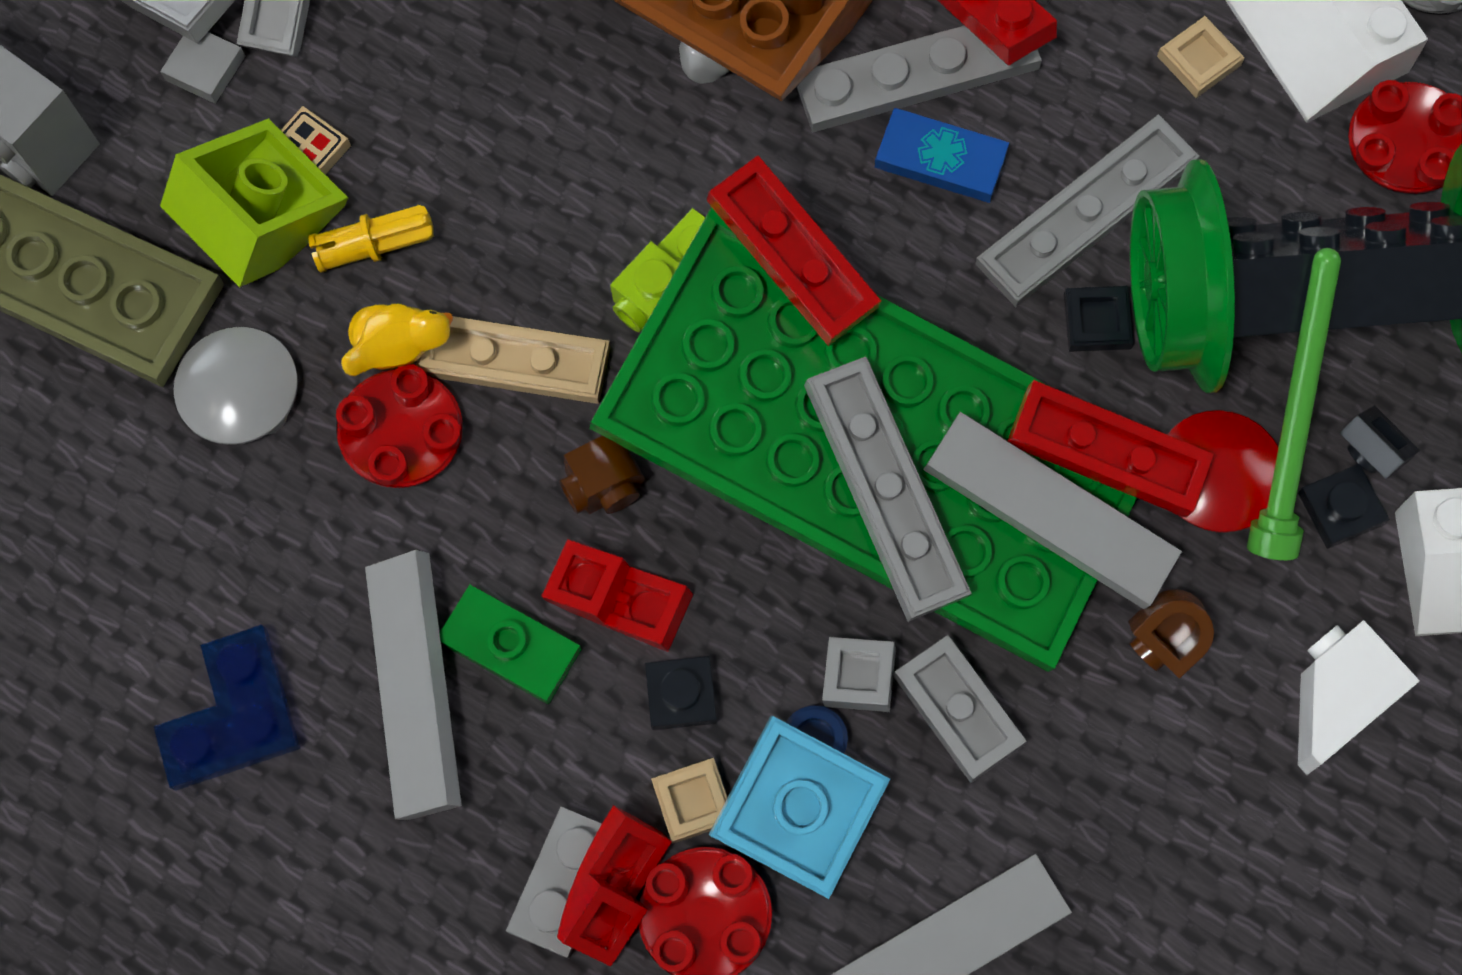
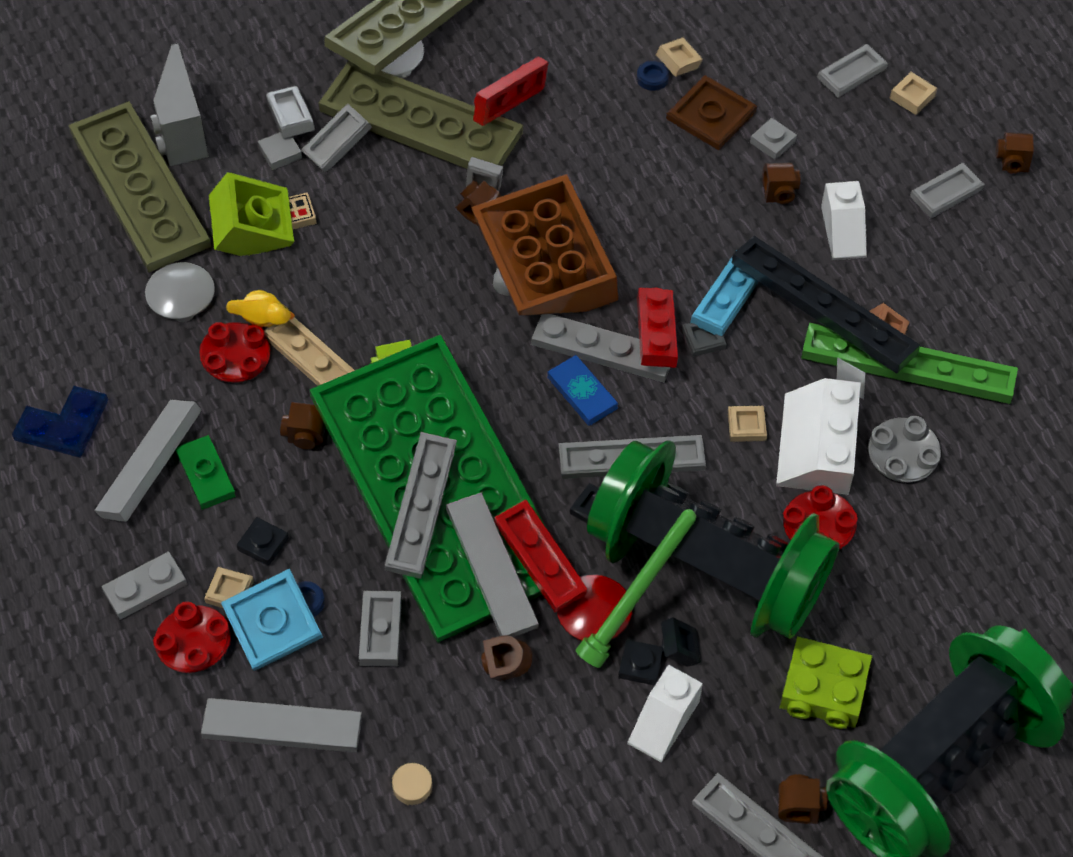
camera: 30 degrees right, 15 degrees down
yellow axle [308,205,434,273] -> none
red slope [541,539,694,652] -> none
red slope [557,805,672,967] -> none
red plate [706,155,881,346] -> none
light grey plate [822,637,896,712] -> none
white slope [1298,620,1420,775] -> none
none -> tan tile [392,763,432,805]

